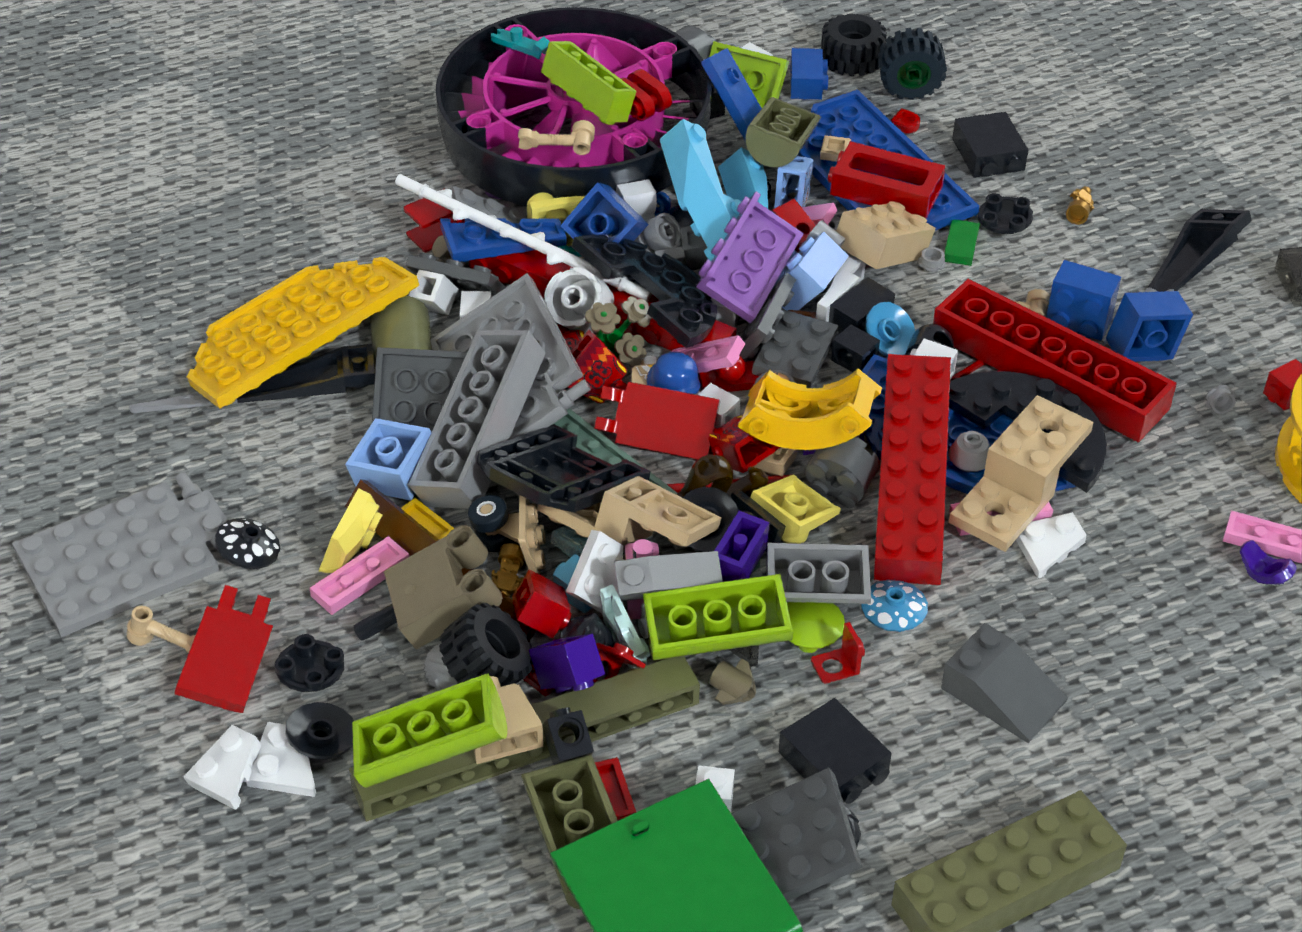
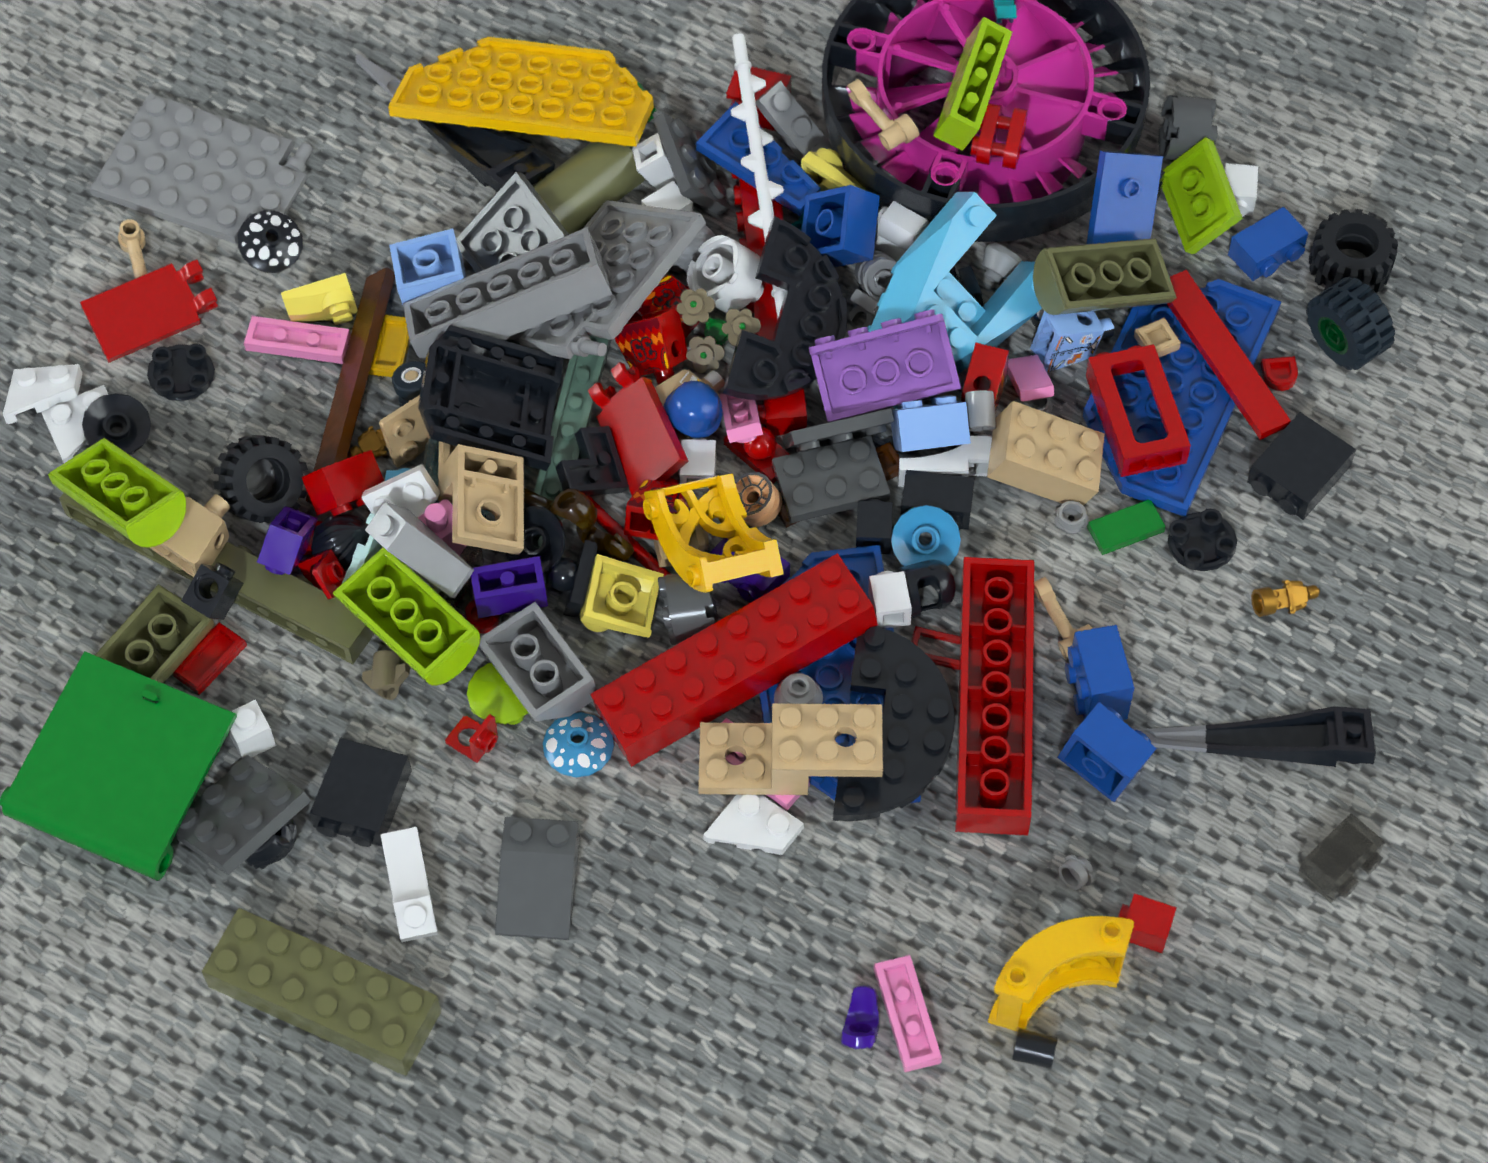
camera: 55 degrees right, 15 degrees up
dark tan piece [353,525,503,650] -> none
none -> white slope [380,827,438,942]
none -> black plate [555,426,629,496]
none -> red tile [1167,270,1291,440]

